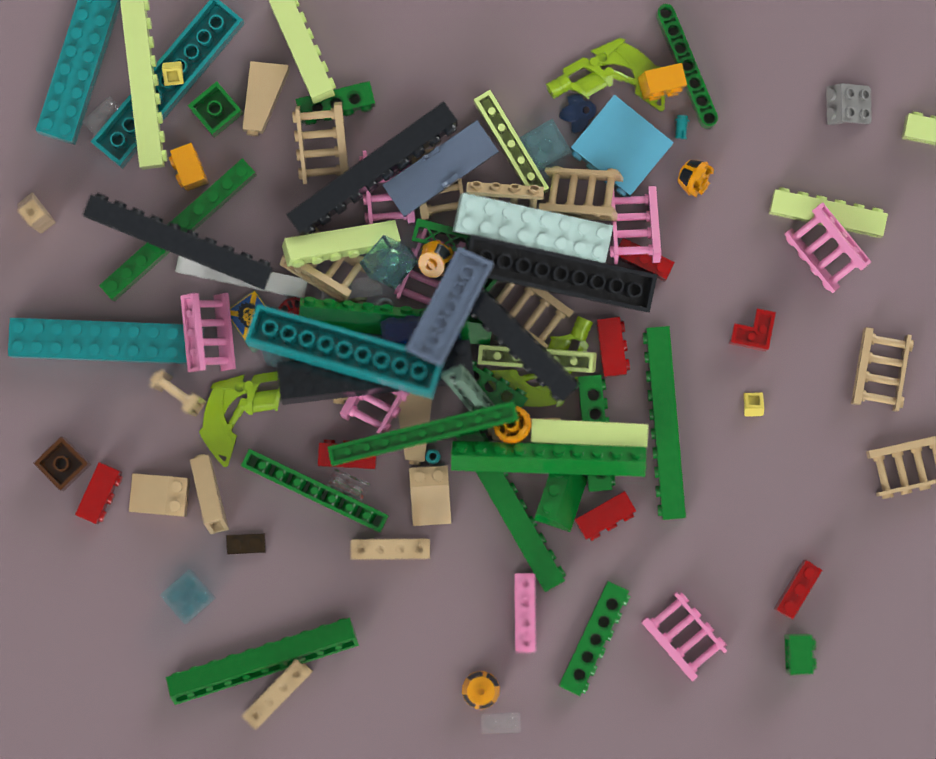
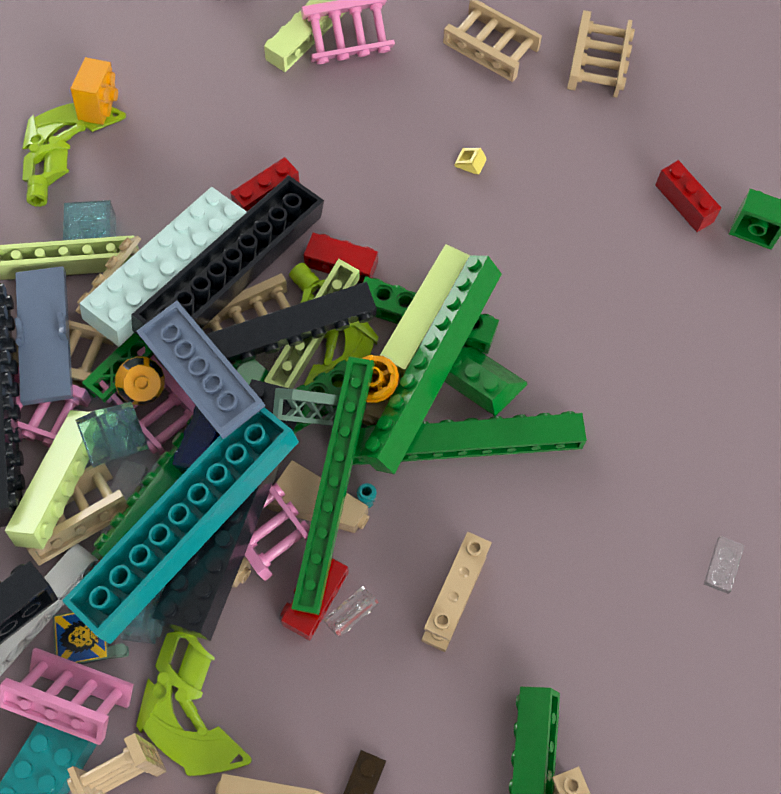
camera: 70 degrees left, 20 degrees down
green brick [241,449,389,533] -> none
tan slope [409,466,451,526] -> none
light orange cone [462,671,500,709] -> none
bright pink fence [515,573,536,653] -> none
tan fence [539,166,624,221] -> none
green brick [558,581,630,696] -> none
dark blue plate [559,94,597,133] -> none
medium azure panel [570,94,674,197] -> none
red brick [574,491,636,541] -> none
bright pink fence [610,186,661,264] -> none
bright pink fence [641,592,727,682] -> none
green brick [642,326,686,520] -> none
green beam [656,4,718,129] -> none
teal pin [674,115,690,139] -> none
light orange cone [678,160,714,197] -> none
red panel [729,308,776,351] -> none

